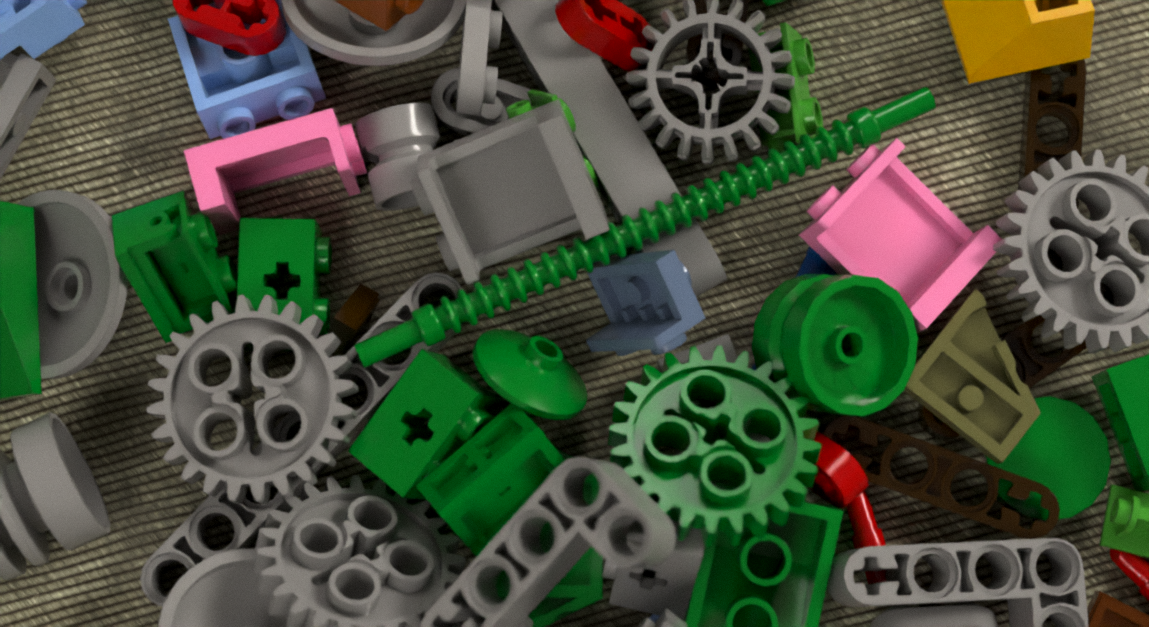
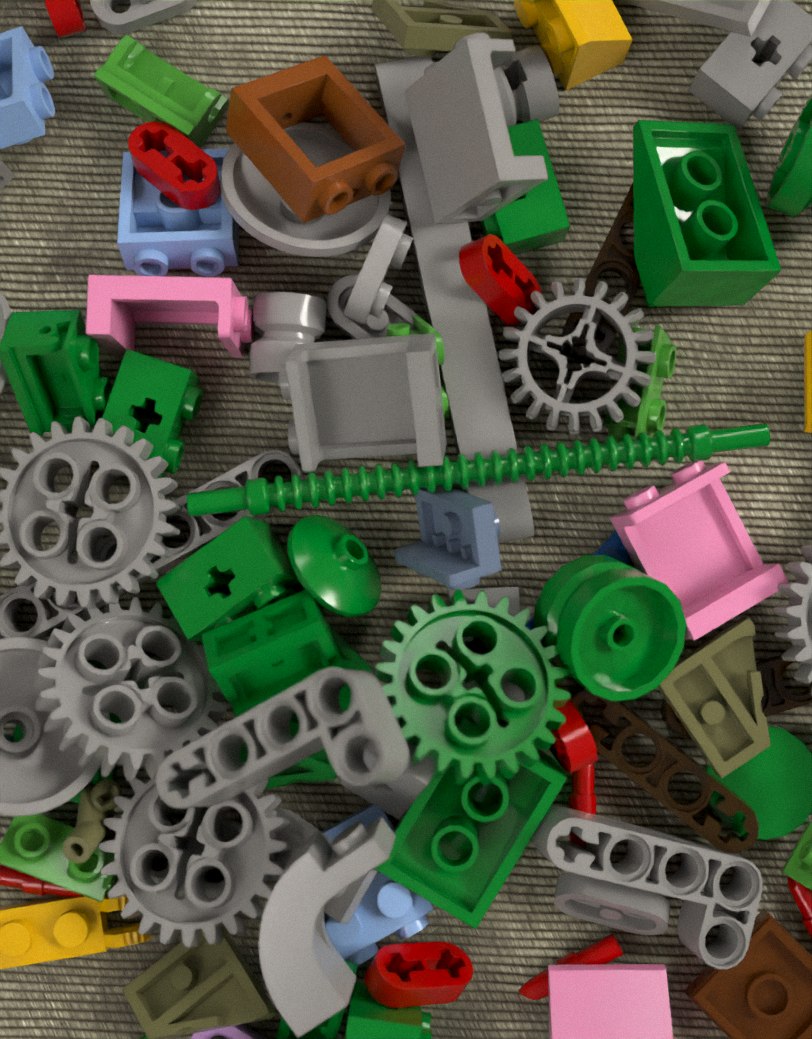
camera: 25 degrees right, 5 degrees up
dark brown tile [327,284,380,357] -> none

